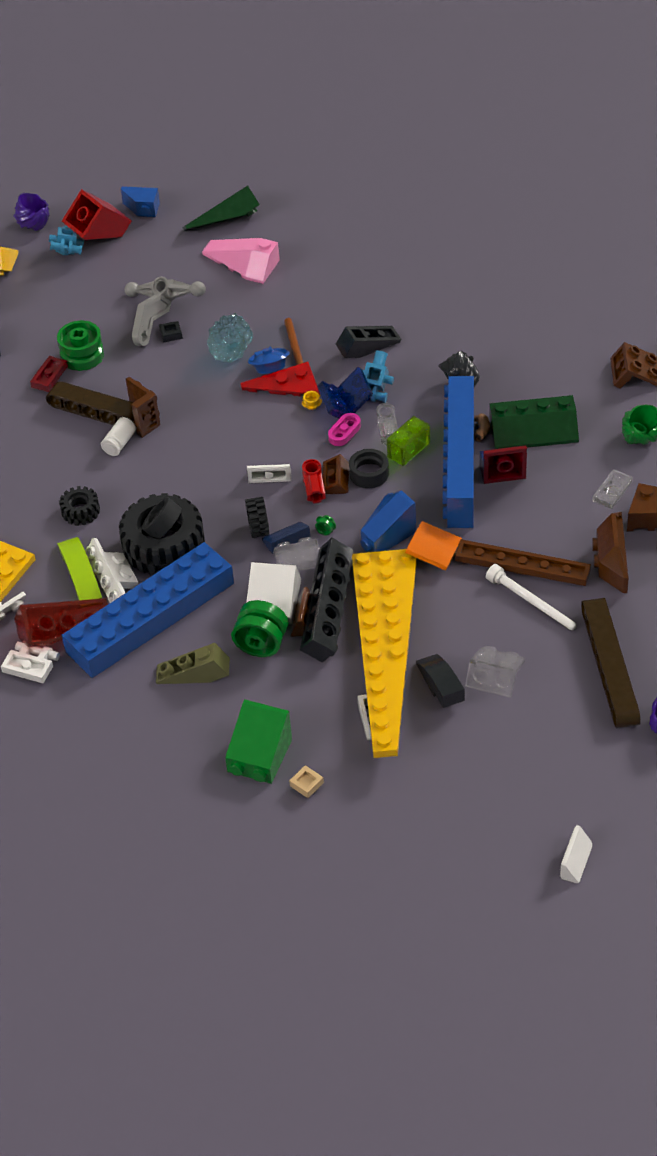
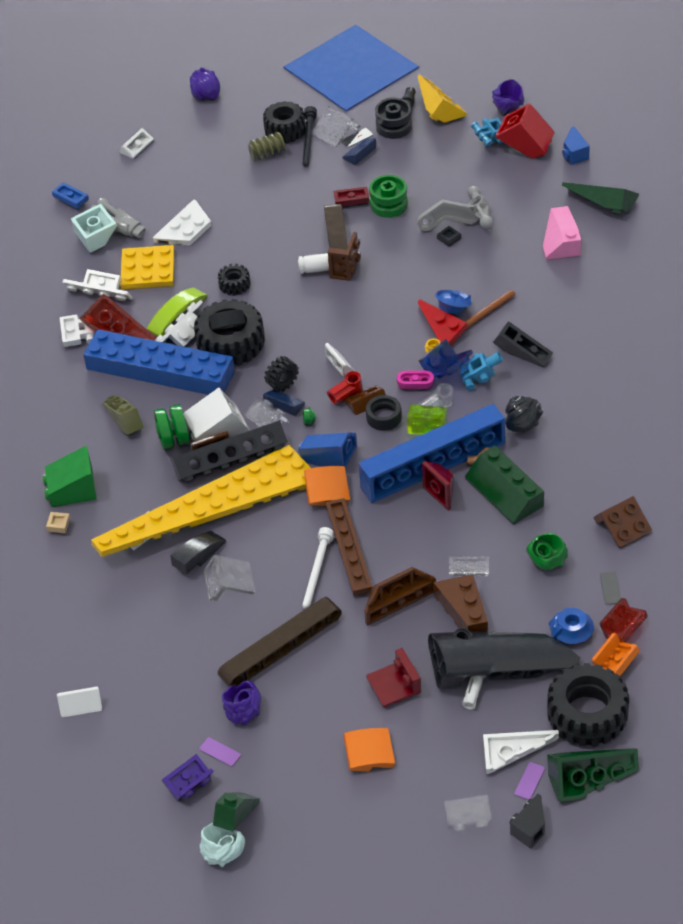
camera: 60 degrees right, 0 degrees up
clear light blue hair [207,313,253,363] -> none

